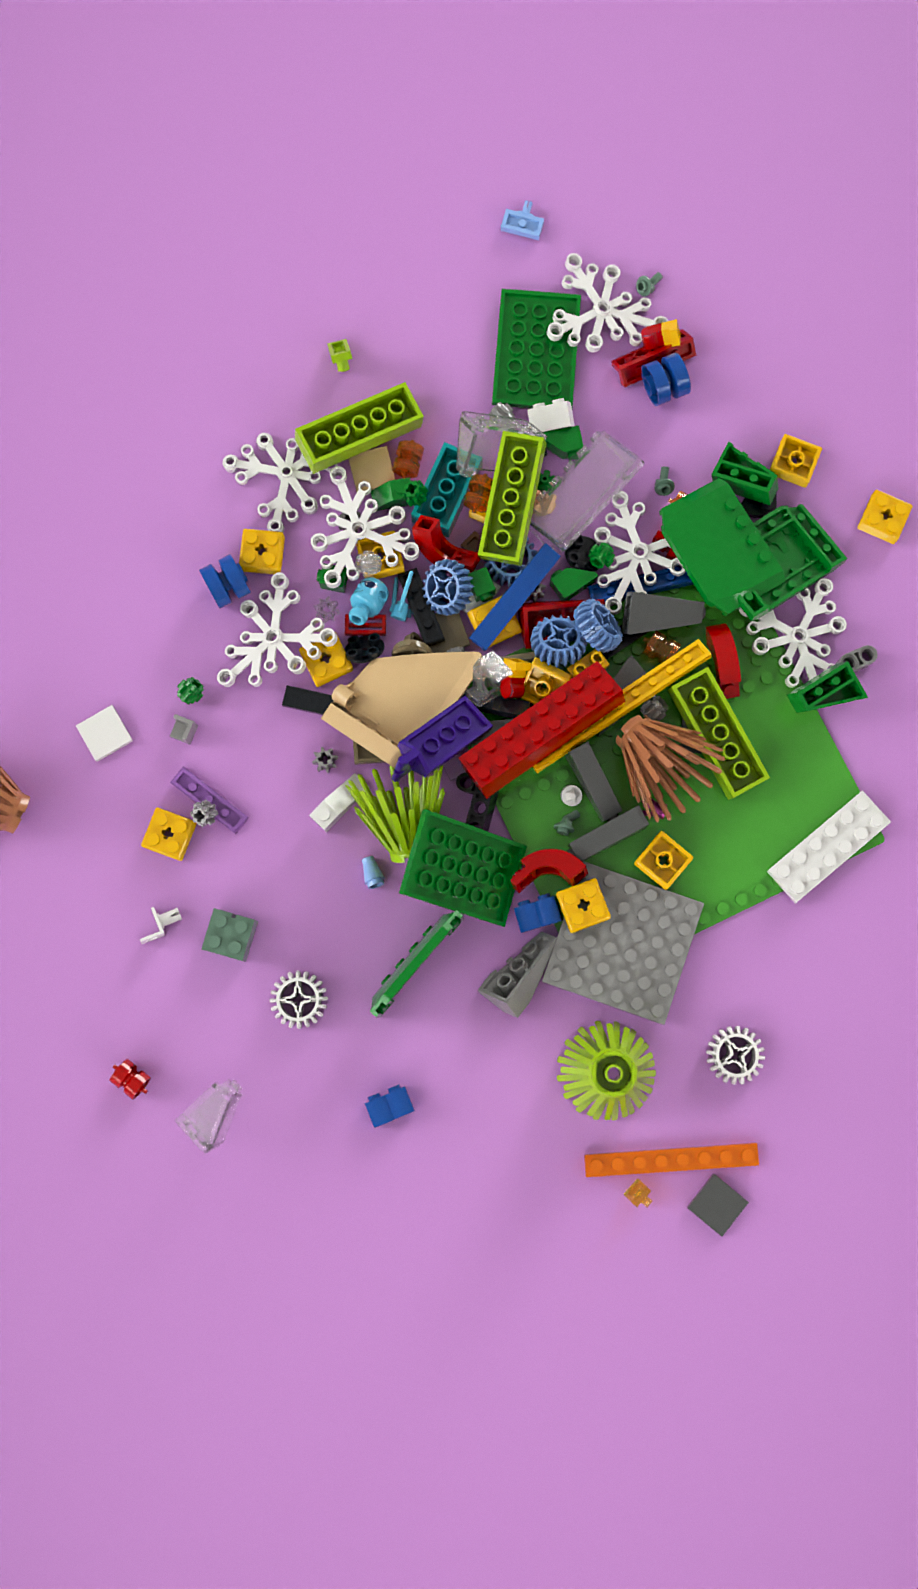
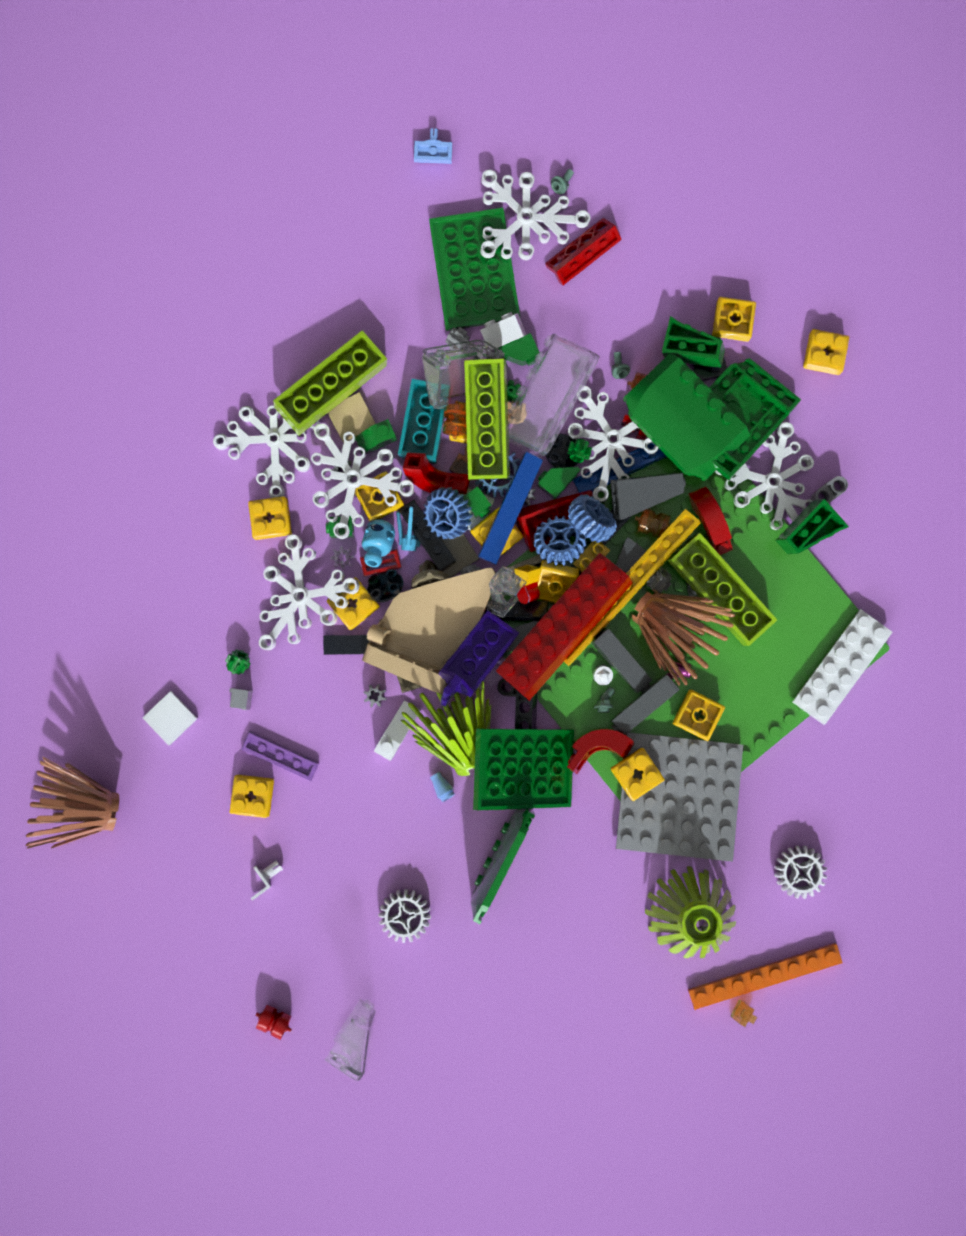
camera: 10 degrees left, 5 degrees up
light grey gear [190,799,218,827] -> none
blue wheel [199,554,251,608] -> none
sand green piece [202,908,258,962] -> none
lime tile [327,339,352,372] -> none
clear gear [355,551,382,577] -> none
blue brick [365,1085,415,1128] -> none
clear orange wheel [392,440,424,479] -> none
green gear [401,480,428,507] -> none
light grey wedge [478,932,558,1018] -> none
blue brick [514,893,563,933] -> none
leg [641,319,681,350] -> none
blue wheel [641,353,691,406] -> none
dark grey tile [687,1173,749,1237] -> none

